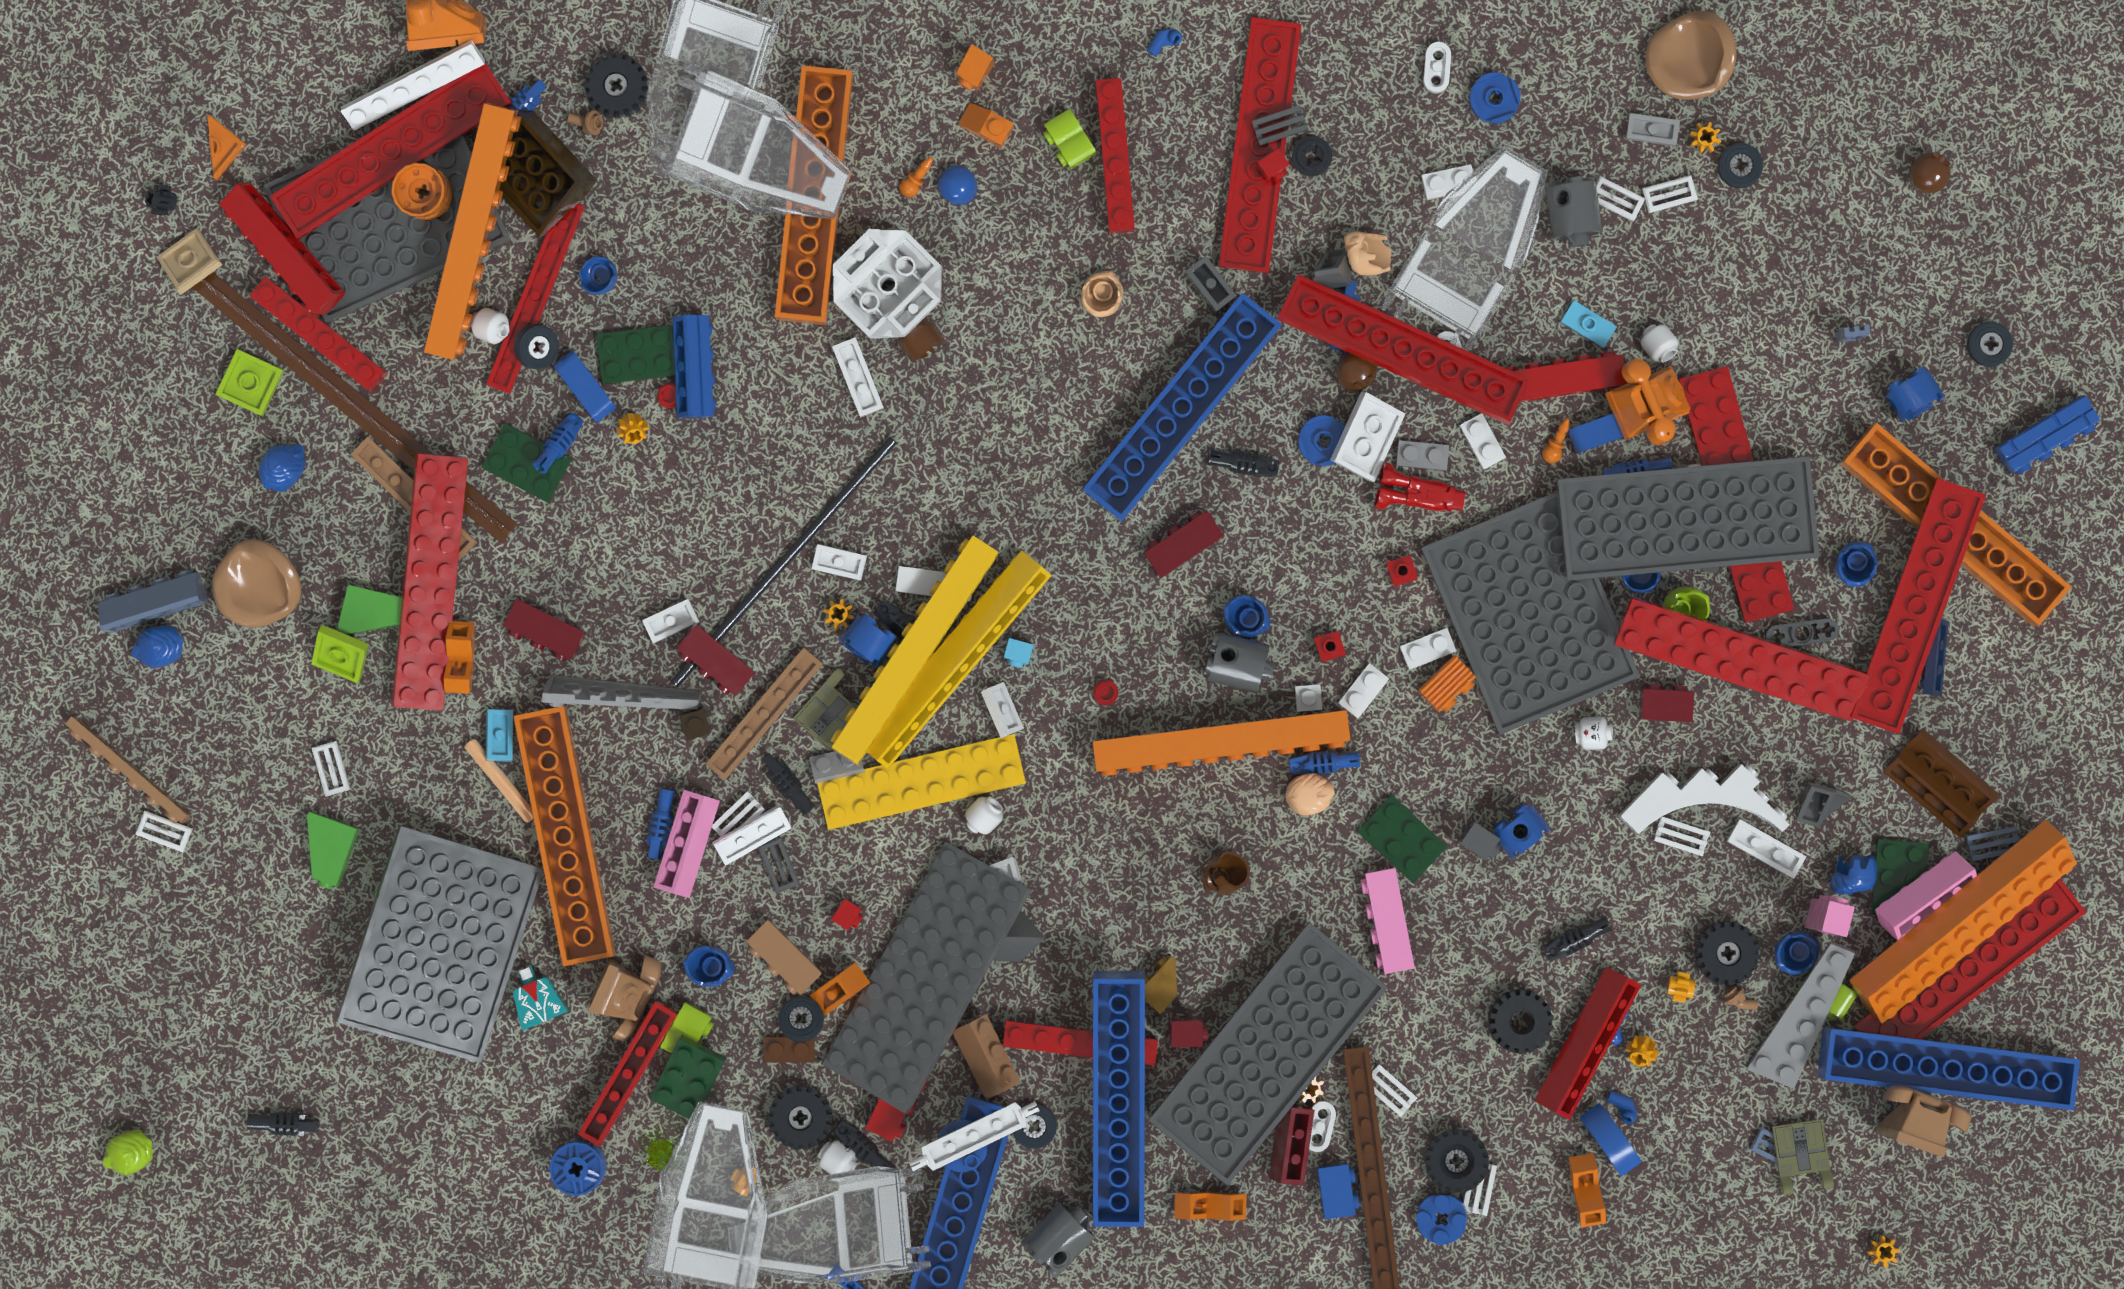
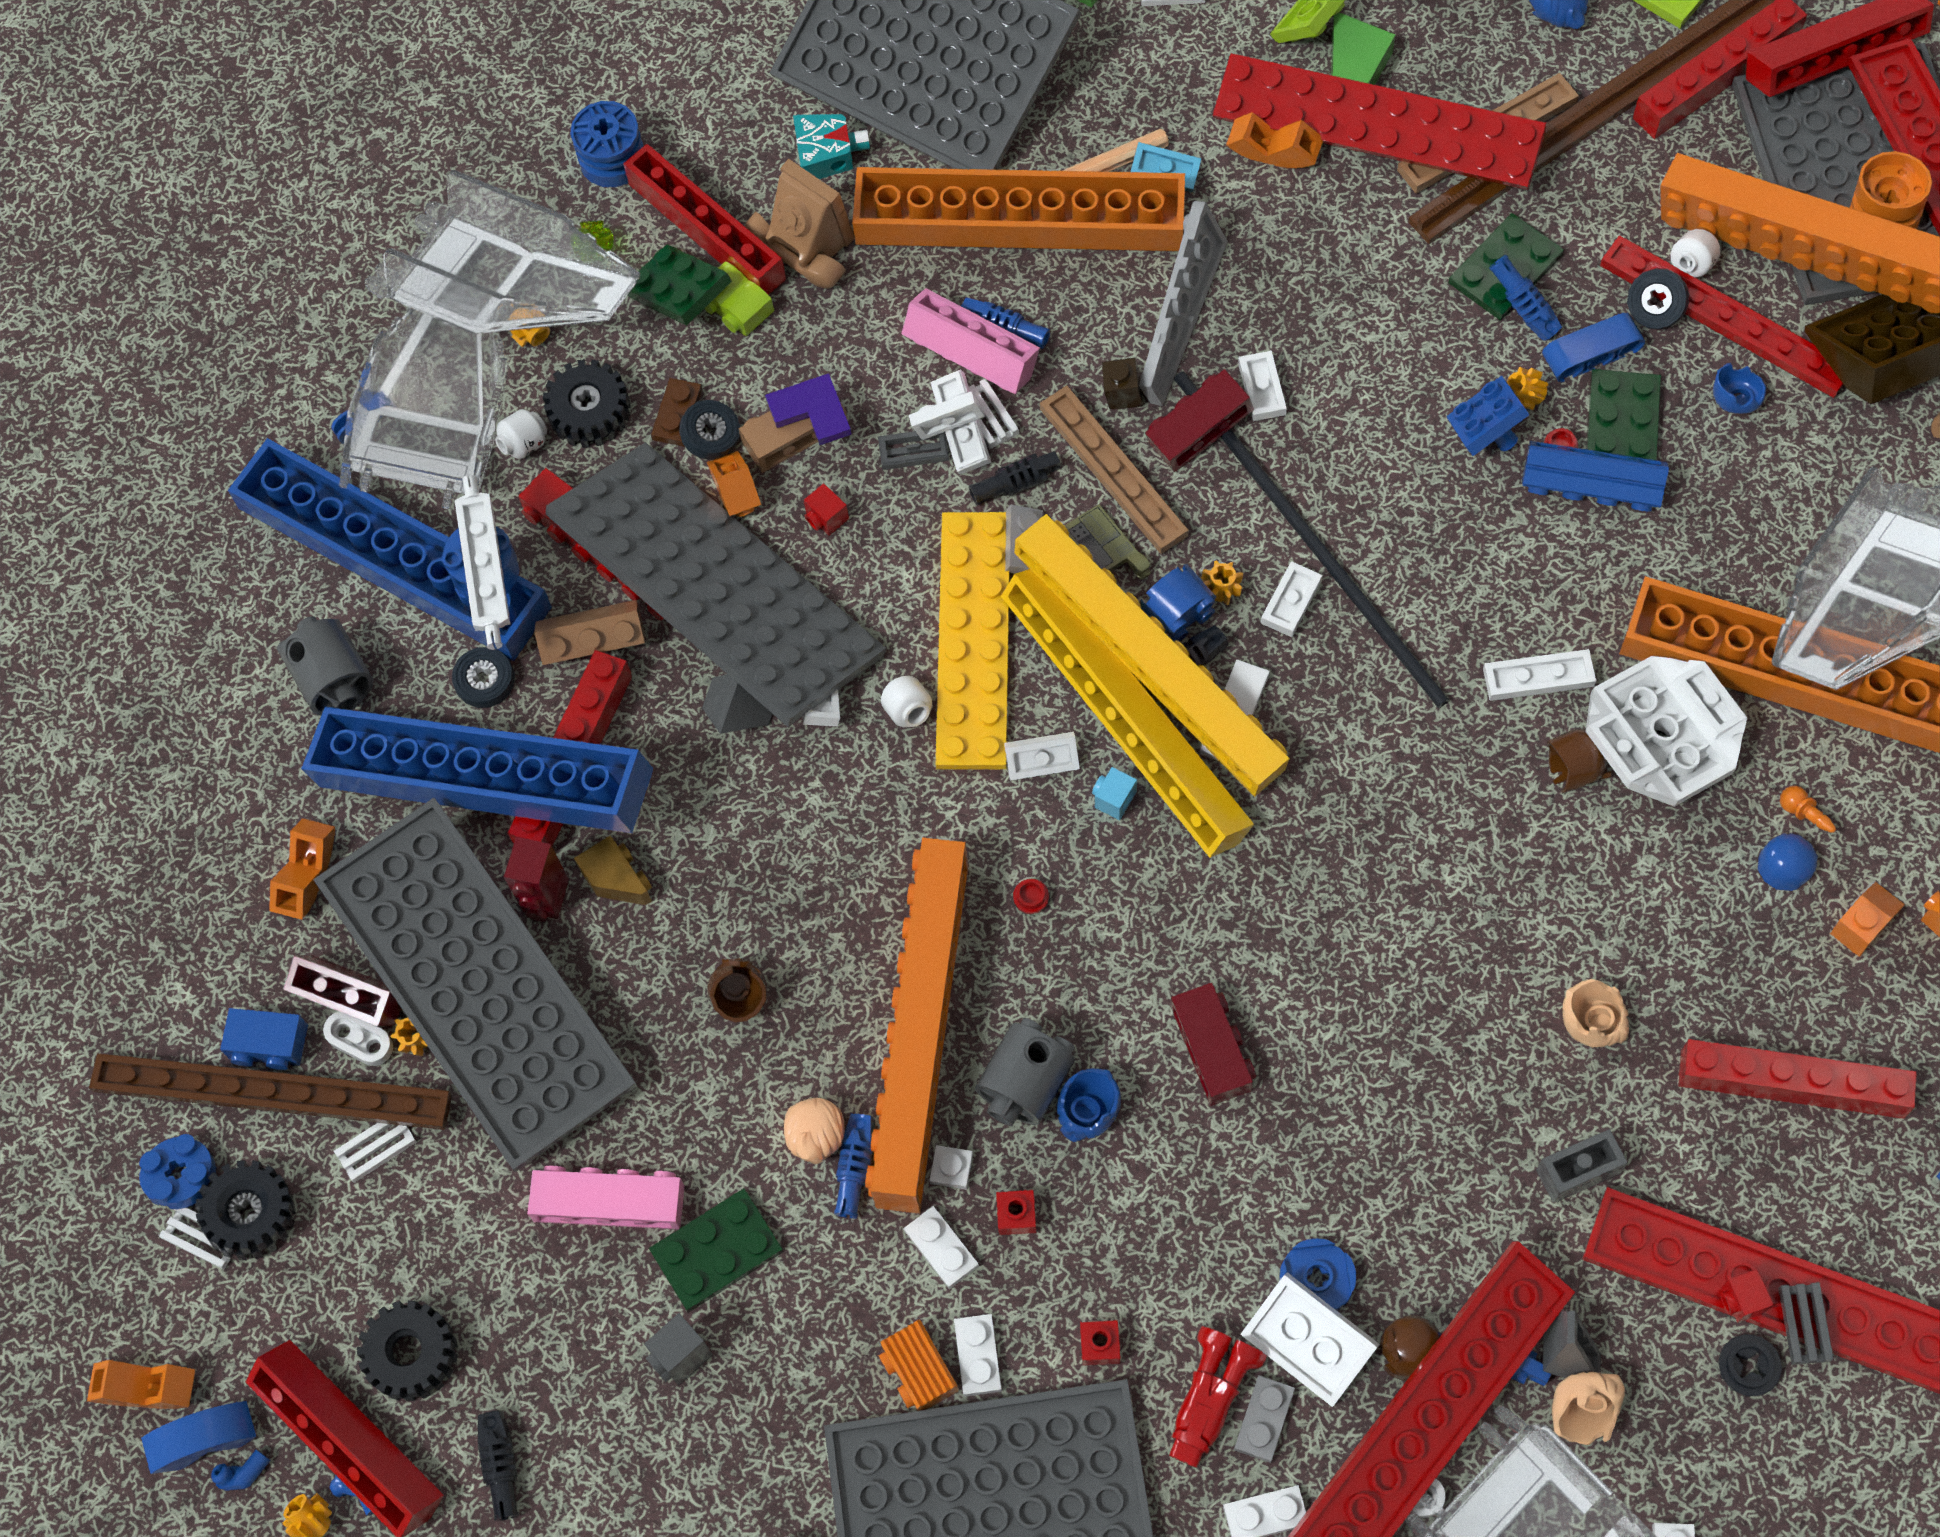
camera: 115 degrees right, 20 degrees down
dark red brick [503,599,587,662] -> none
blue hair [683,945,735,987] -> none
black hinge [832,1120,895,1176] -> none
lime brick [1043,109,1097,170] -> none
blue brick [1082,293,1282,523] -> none
black hinge [1208,449,1280,477] -> none
blue brick [1493,803,1551,859] -> none
none -> dark purple tile [765,373,852,445]
none -> white plate [909,391,985,440]
none -> blue plate [1446,376,1530,456]

